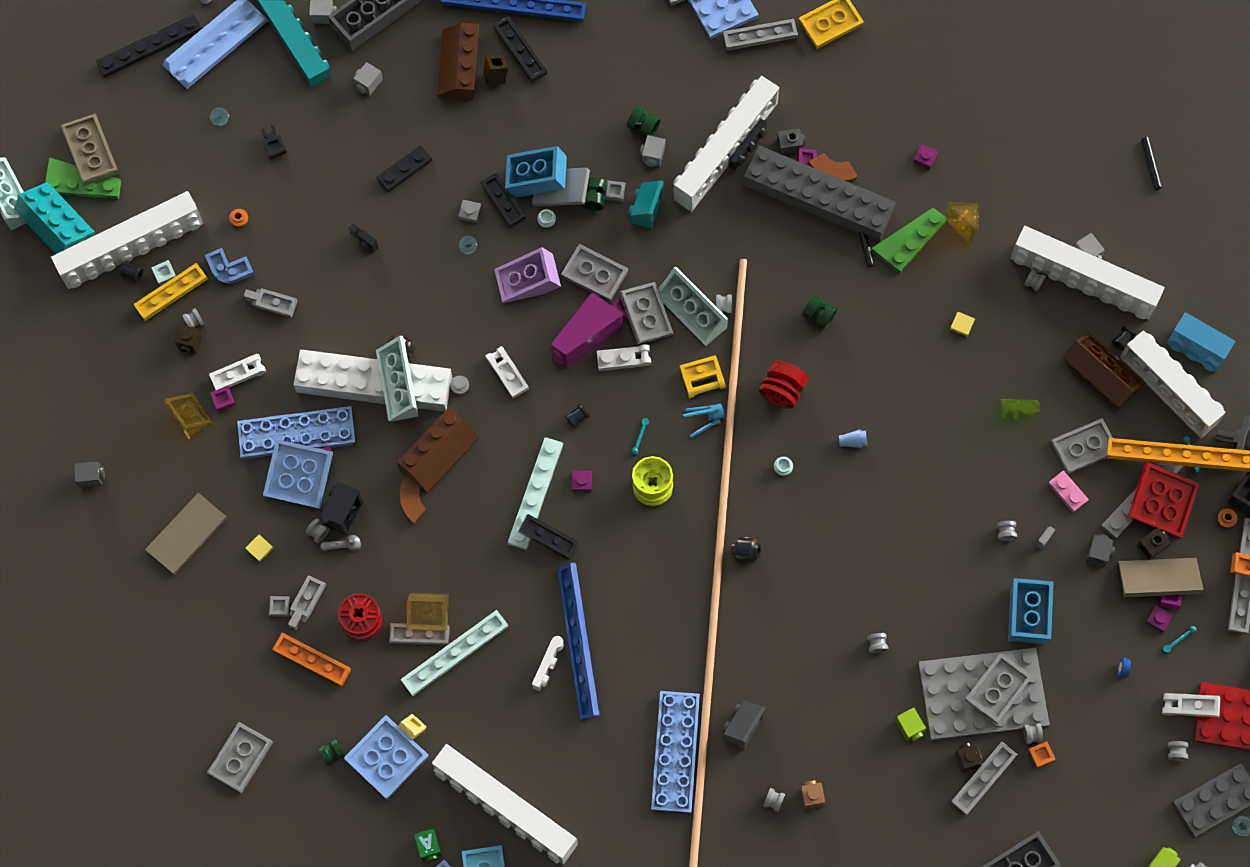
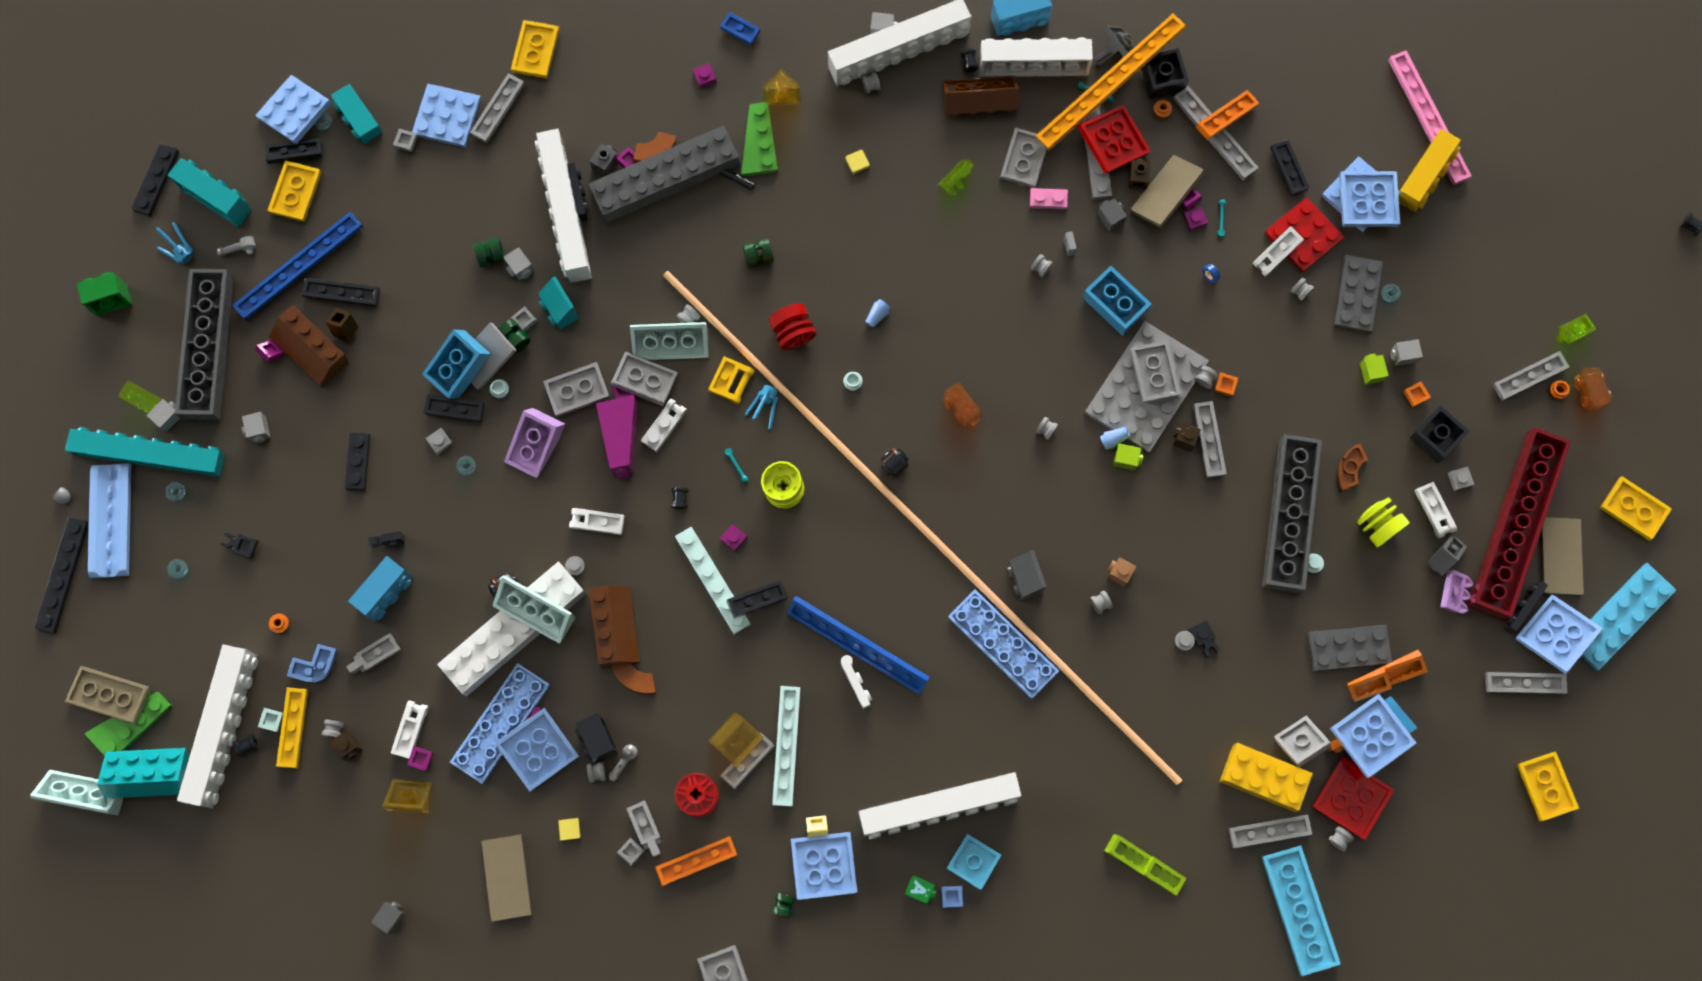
camera: 50 degrees left, 5 degrees up
none -> clear light blue plate [165,482,185,501]
none -> magenta plate [255,340,283,363]
none -> dark azure brick [348,556,413,622]
none -> blue plate [720,12,760,46]
none -> clear orange brick [942,381,981,427]
none -> light blue cone [1100,426,1130,450]

